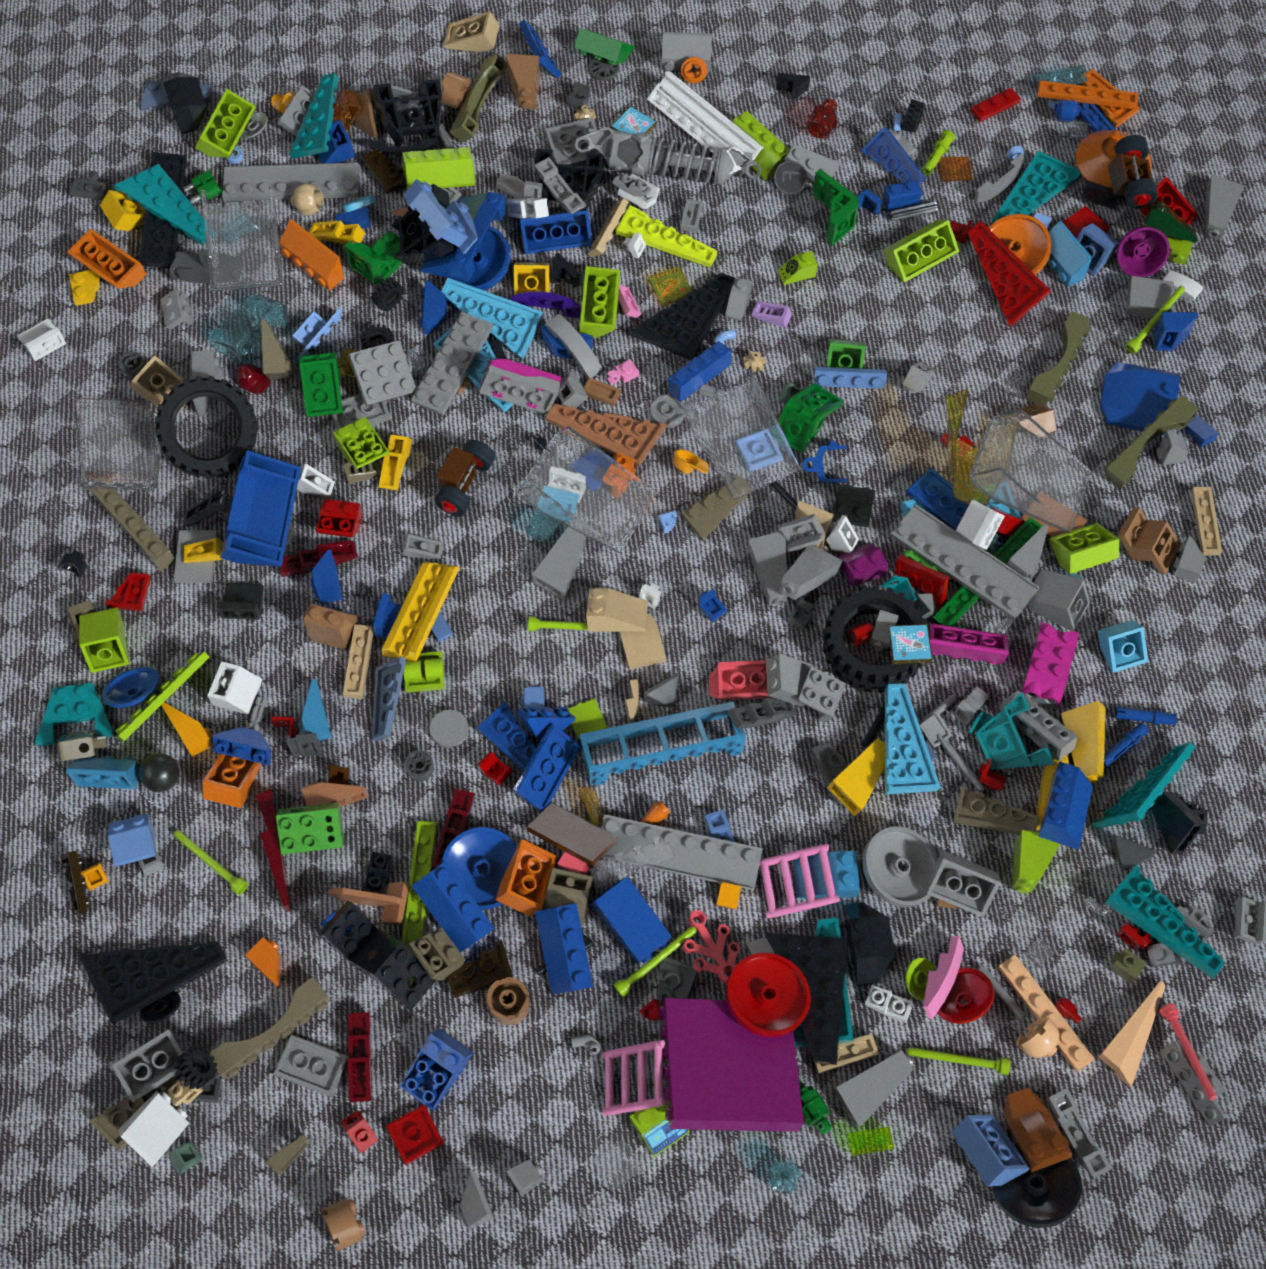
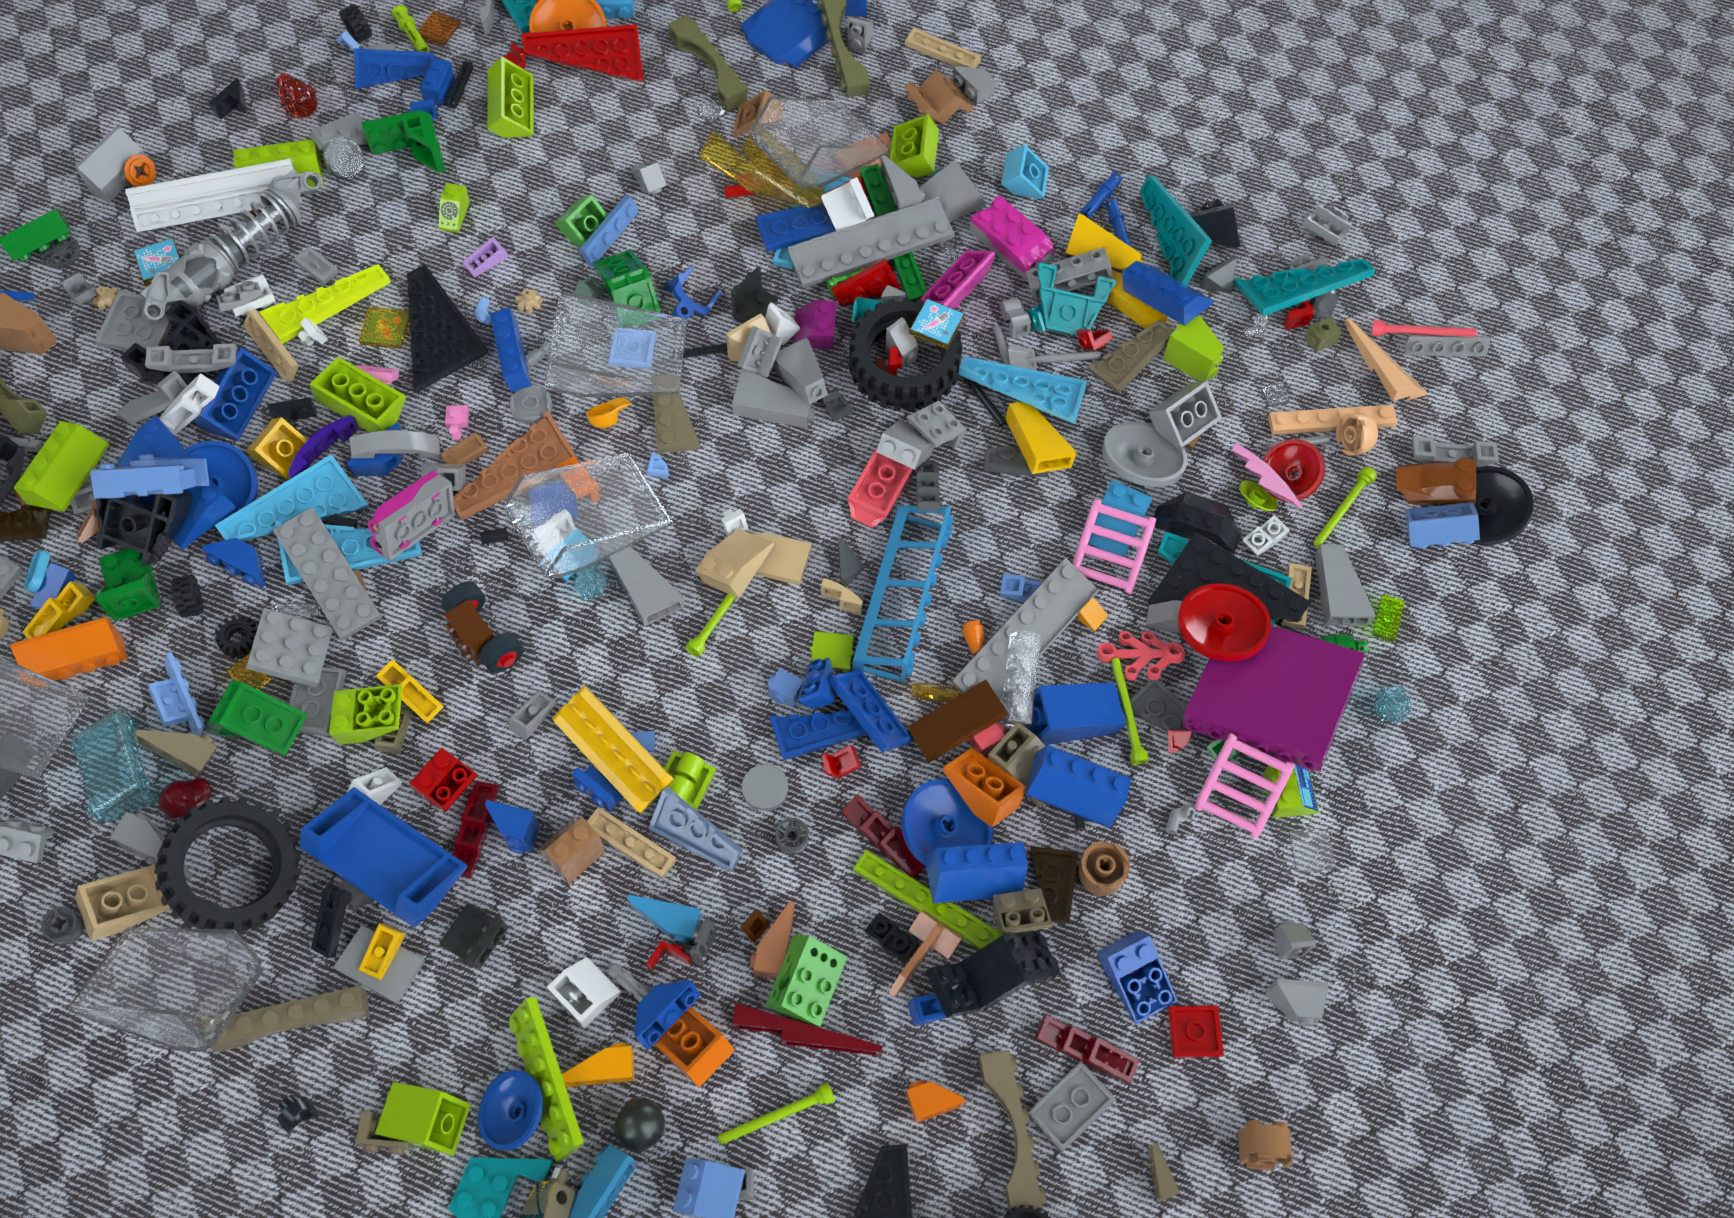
camera: 65 degrees left, 0 degrees up
red wing [105,573,151,611] -> none
red bracket [340,1110,378,1153] -> none
blue bracket [698,589,727,623] -> none
light grey slope [725,277,753,321] -> none
red cylinder [1055,998,1083,1024] -> none

